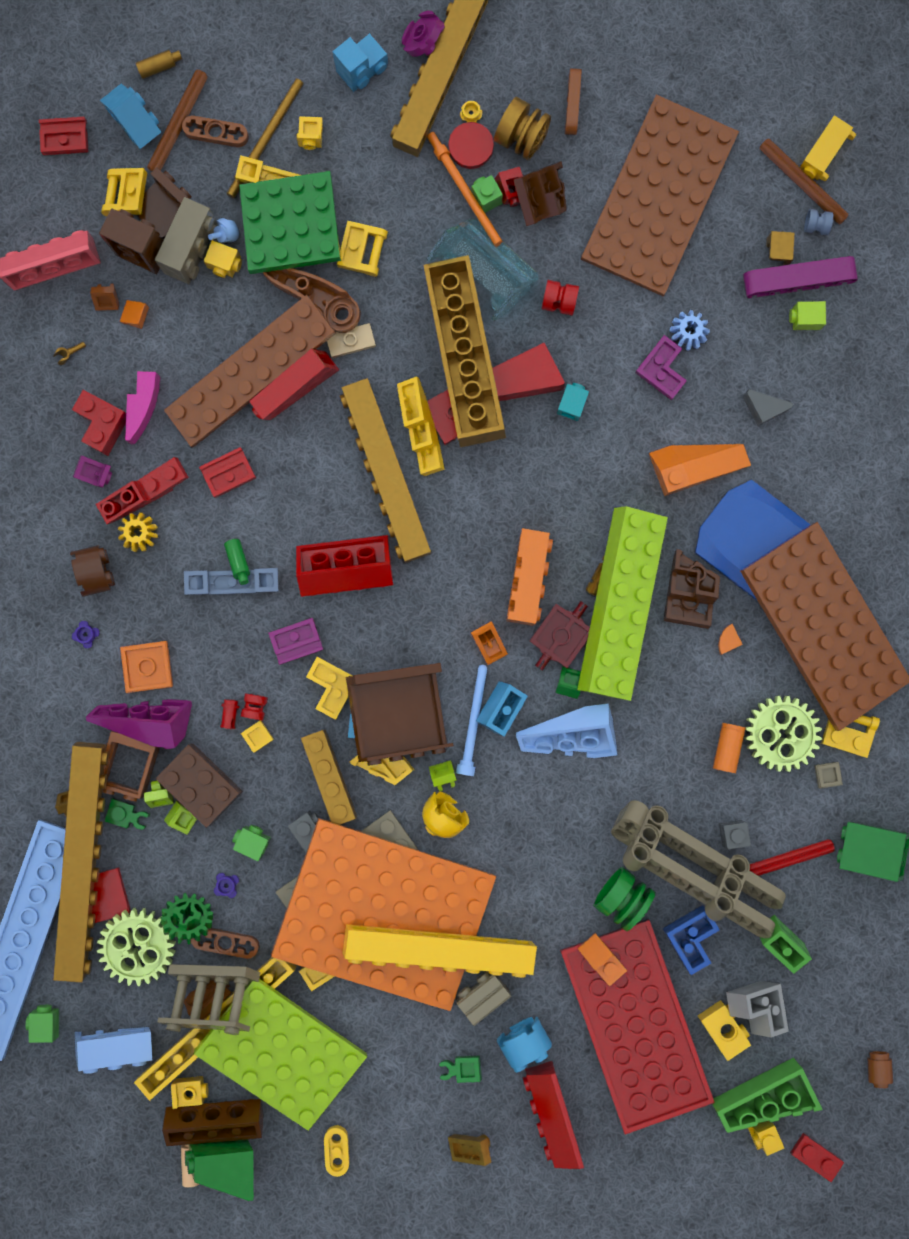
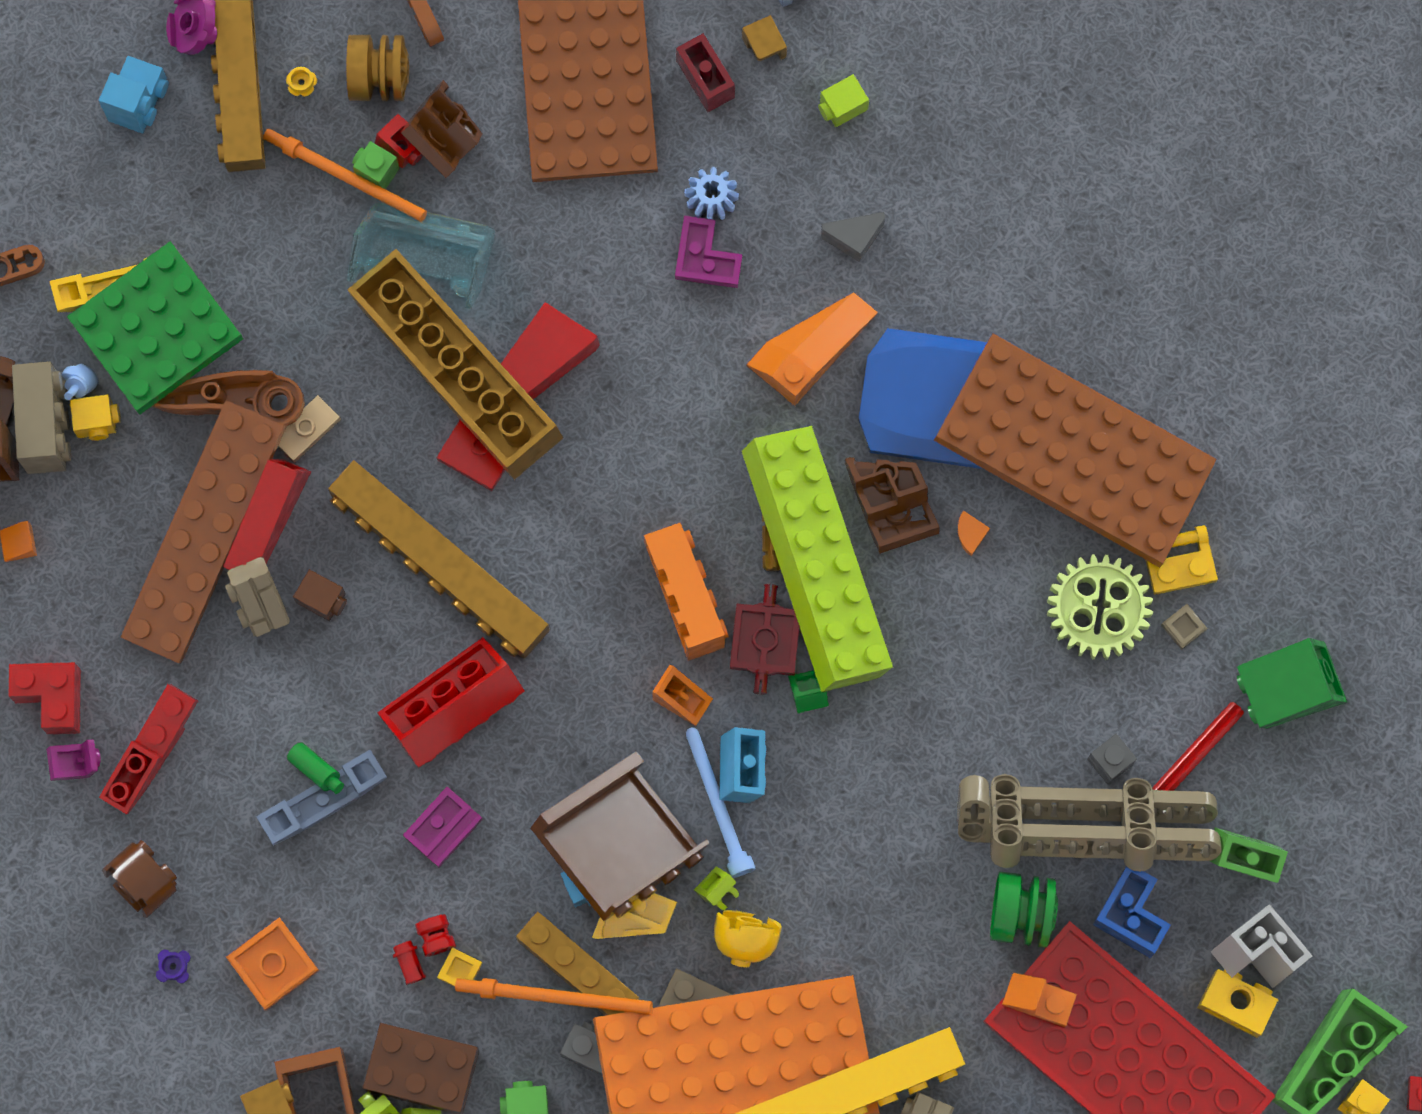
camera: 30 degrees left, 10 degrees down
magenta wedge [86,699,192,749] -> none
yellow gear [118,513,158,552] -> none
dark pink slope [125,371,160,444] -> none
red plate [199,447,256,498] -> none
pearl gold bar [226,78,304,199] -> none
yellow bracket [297,116,323,150] -> none
yellow plate [306,657,353,720] -> none
yellow plate [337,220,388,277] -> none
yellow slope [397,377,445,476] -> none
red tile [448,122,494,169] -> none
light blue wedge [516,704,617,758] -> none
red wheel [541,280,579,316] -> none
teal brick [557,383,589,421] -> none
orange pin [713,723,745,774] -> none
magenta beam [743,256,858,298] -> none
none -> dark tan brick [225,557,290,637]
none -> reddish brown brick [293,569,347,622]
none -> orange bar [455,978,653,1015]
none -> dark red brick [676,33,735,112]

